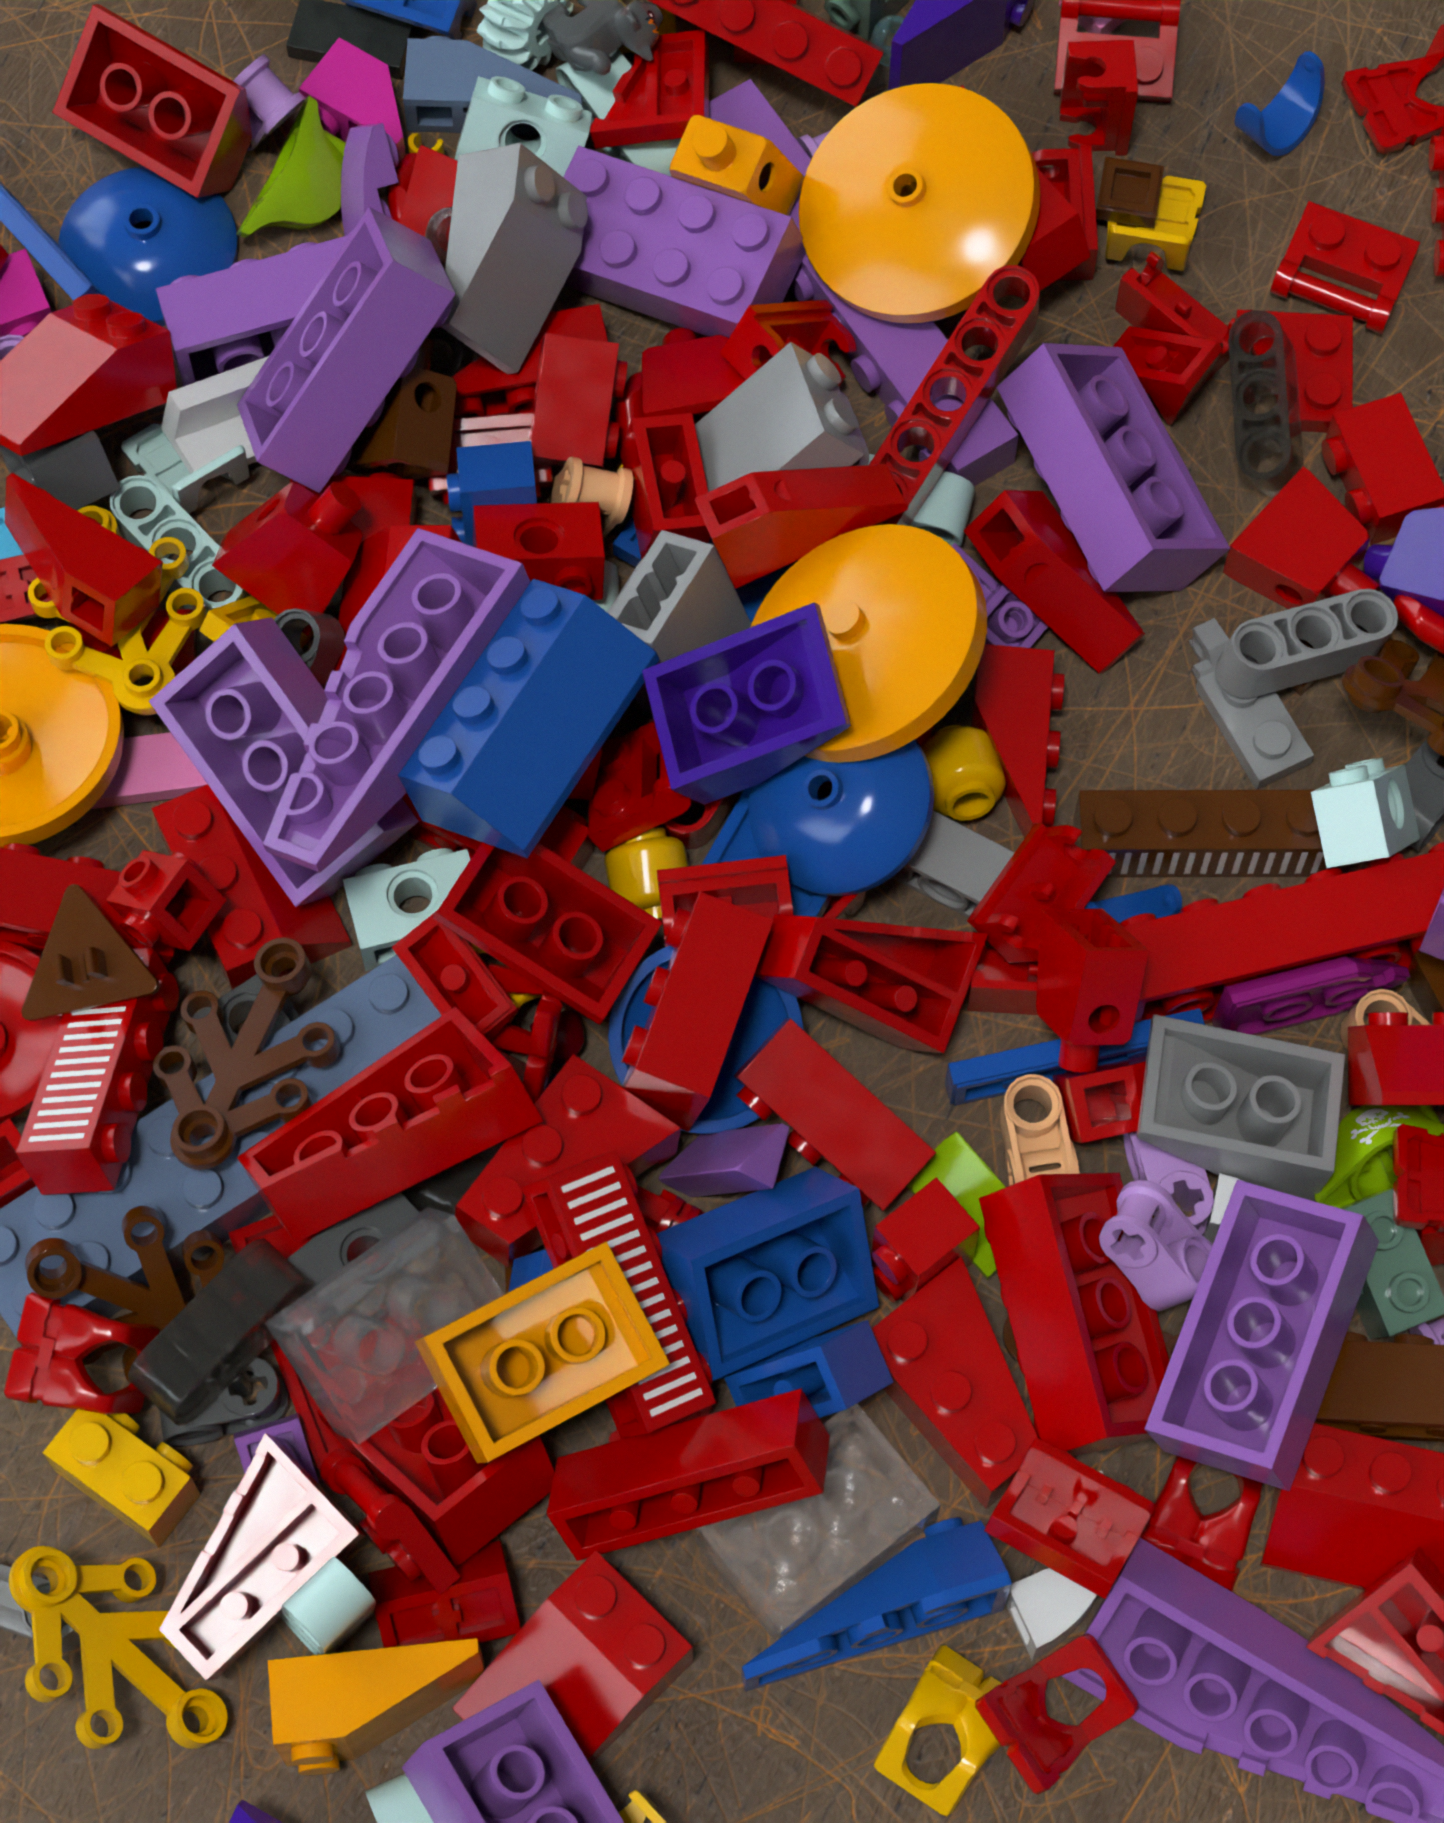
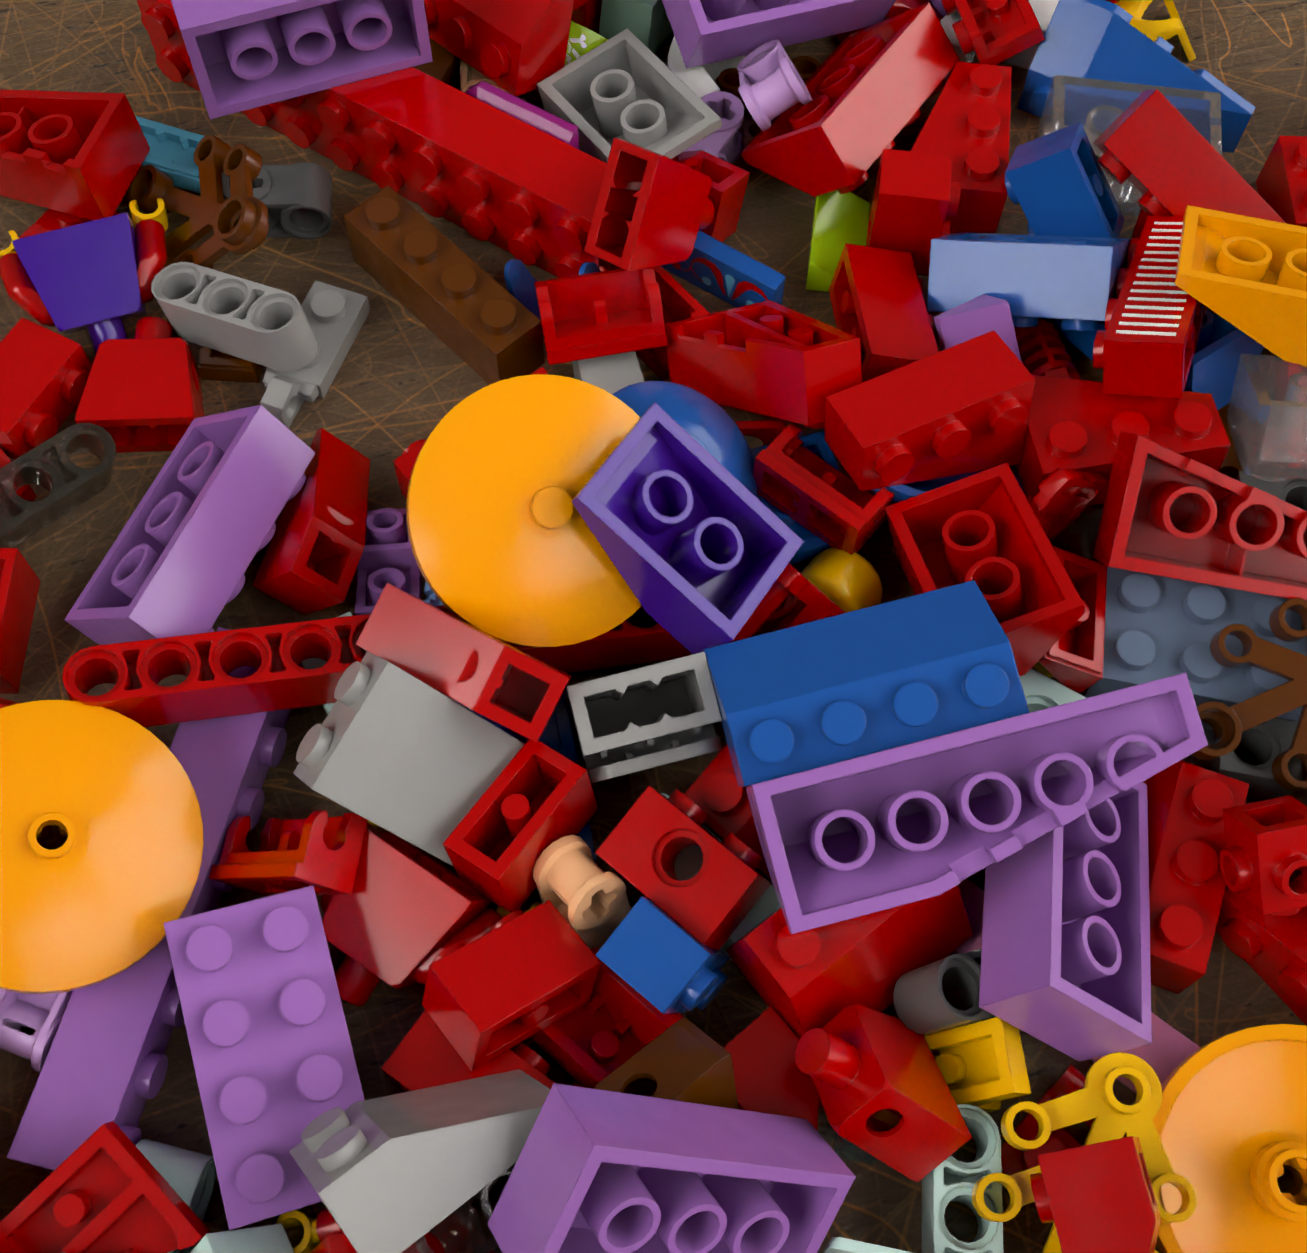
camera: 135 degrees left, 5 degrees down
light orange torso [669,115,804,216] -> none
light nougat piece [999,1074,1080,1186] -> none
red slope [1113,326,1223,425] -> none
light aqua brick [1311,757,1420,868] -> none

